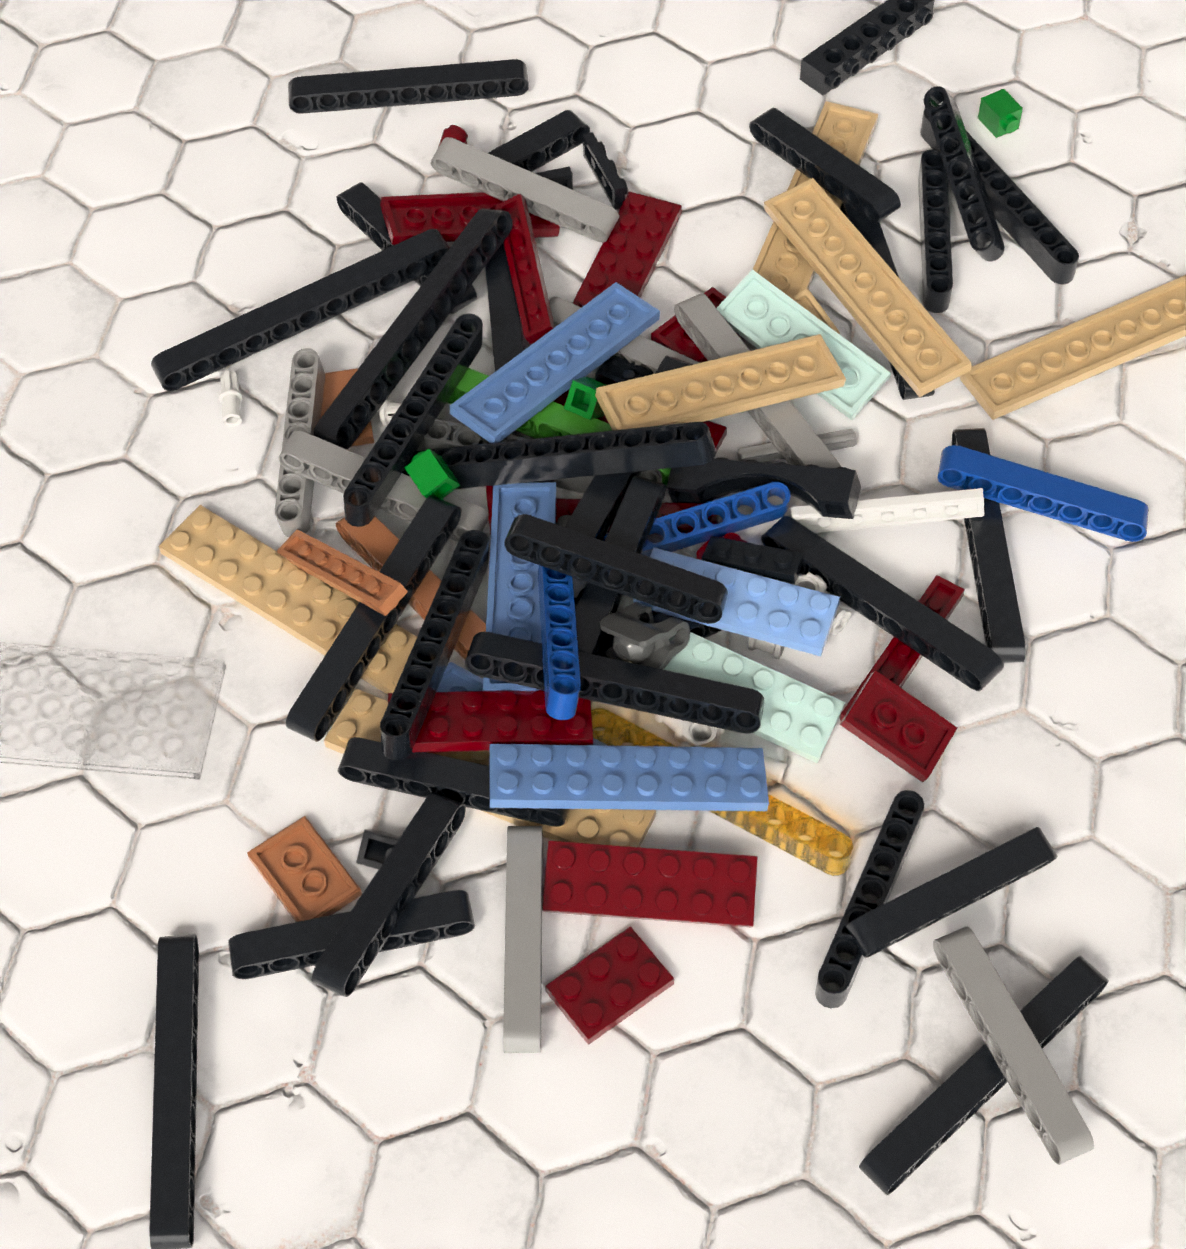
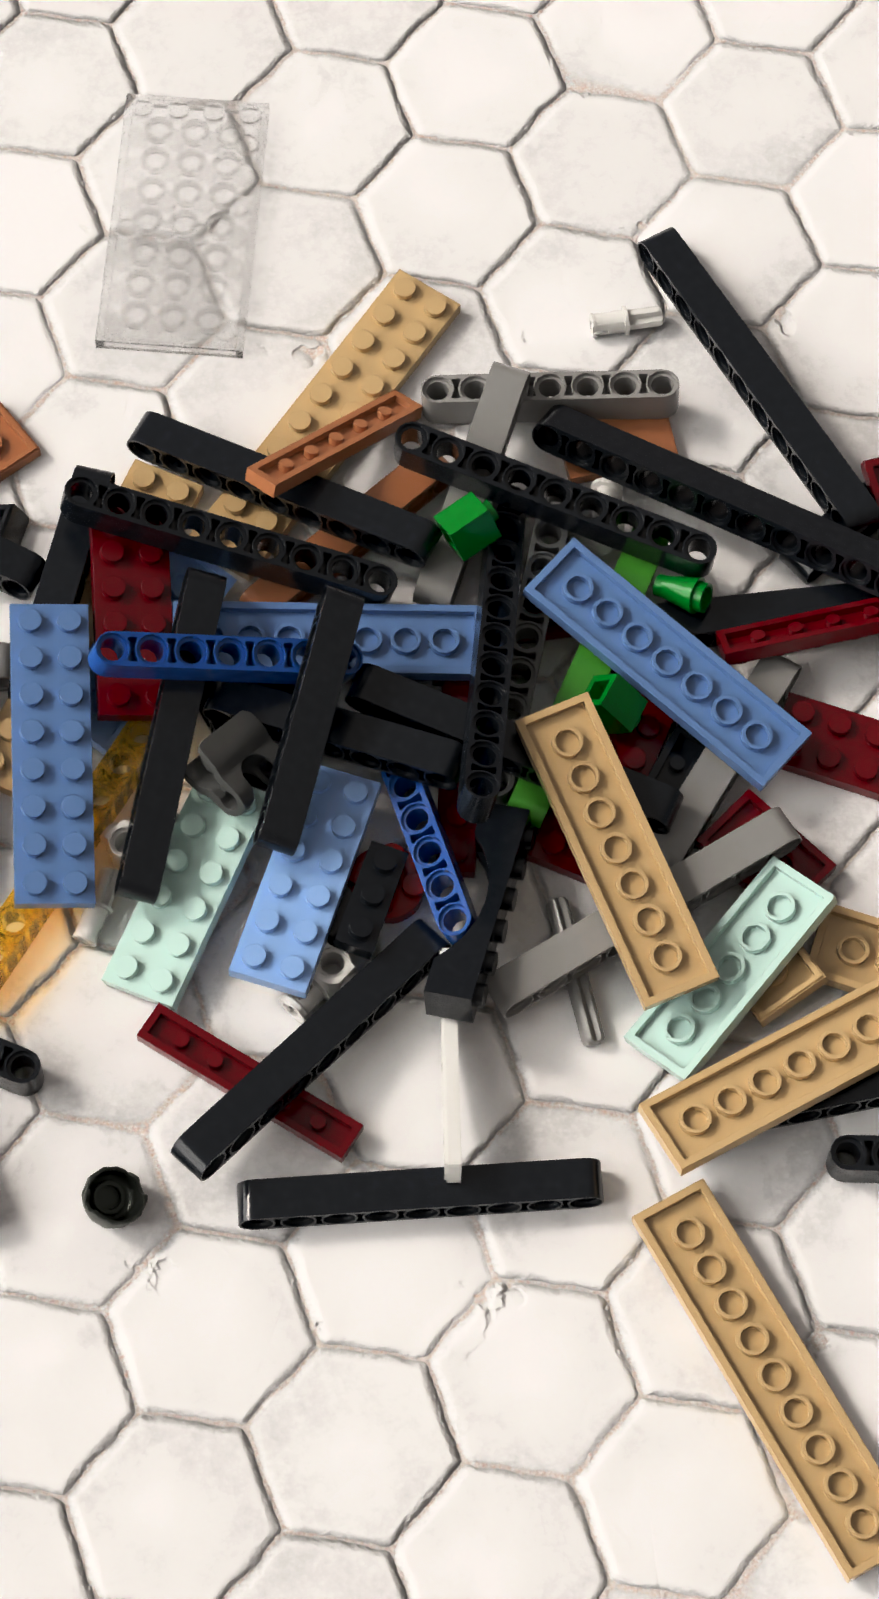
camera: 85 degrees right, 10 degrees up
dark red plate [839,670,958,783] -> none
blue beam [937,445,1149,542] -> none
none -> pearl dark grey hair [81,1166,148,1228]
none -> green cone [653,573,713,614]

